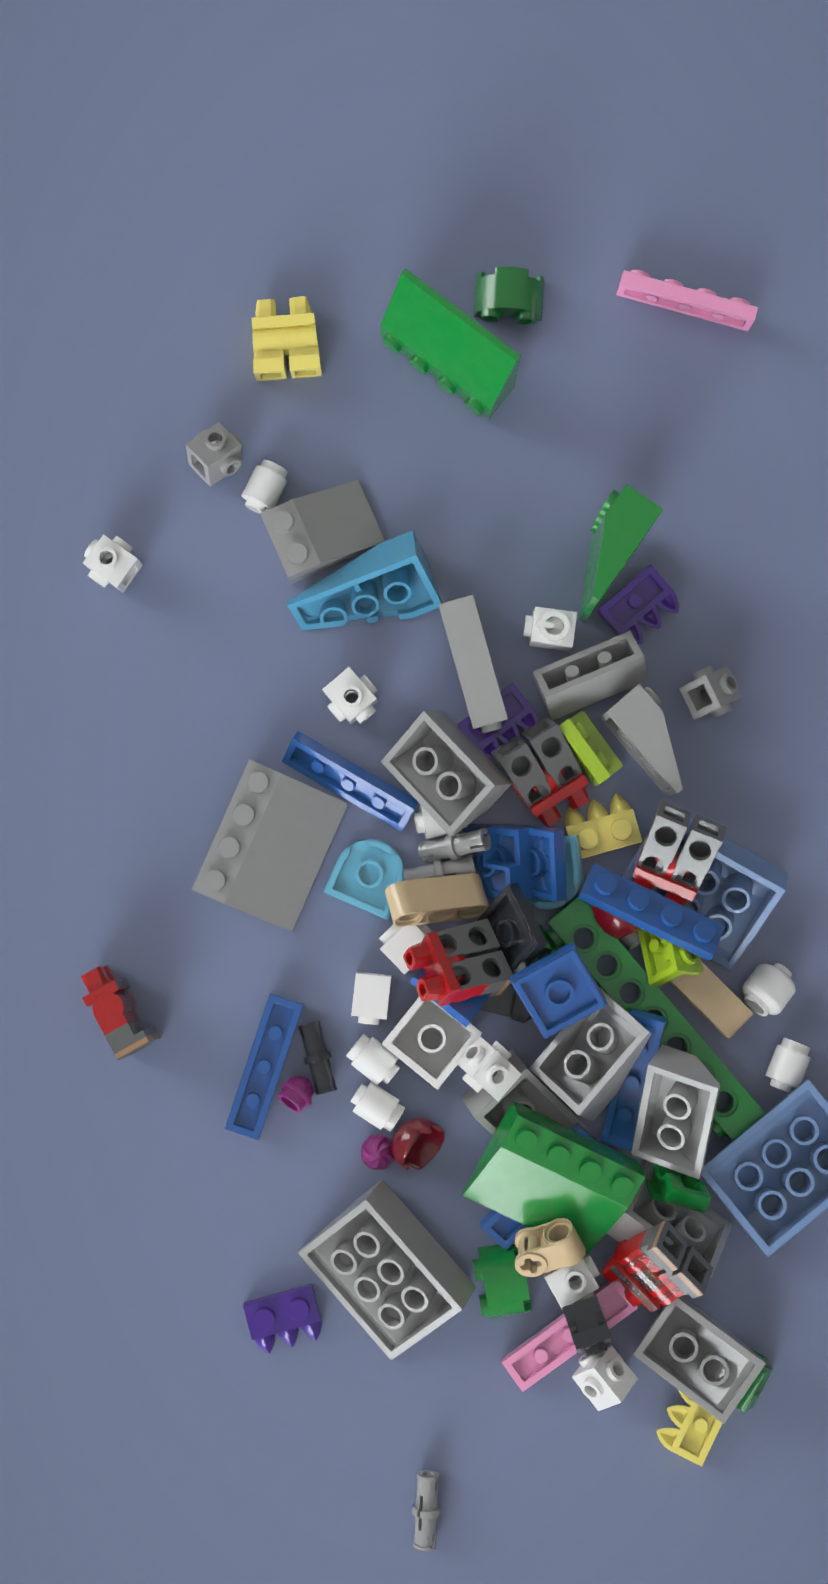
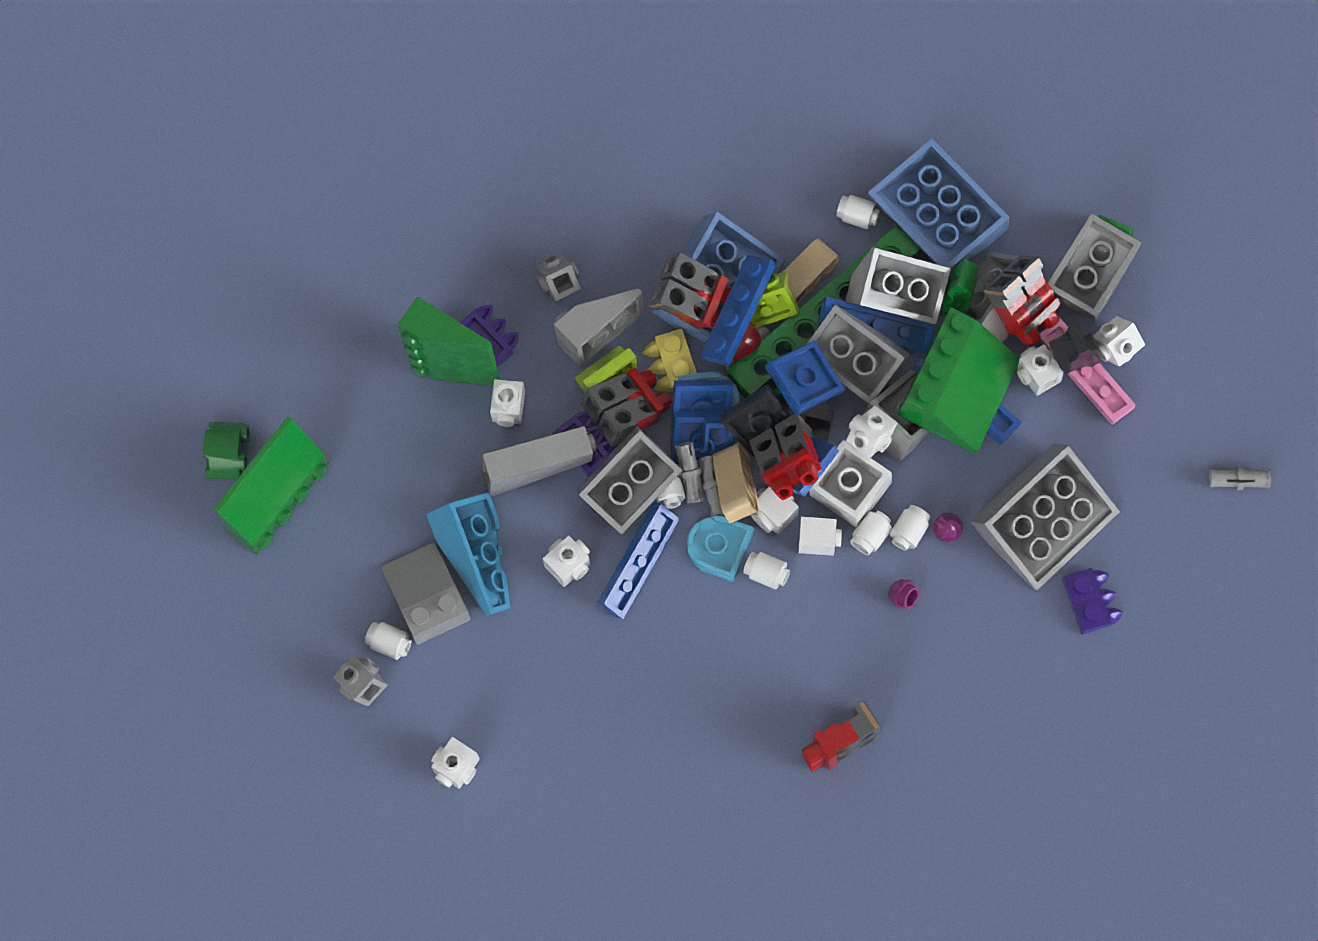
camera: 85 degrees left, 15 degrees down
light grey slope [192,759,348,931] -> none
blue plate [225,993,304,1140] -> none
light yellow hips [251,296,322,381] -> none
black pin [298,1021,337,1095] -> none
dark red hair [391,1117,445,1170] -> none
green cylinder [472,1242,532,1319] -> none
tan piece [515,1218,586,1277] -> none
light grey brick [533,631,649,720] -> none
bright pink plate [616,270,758,331] -> none
light yellow plate [656,1390,723,1467] -> none
white head [742,963,796,1016] -> none
none -> white brick [744,552,790,590]

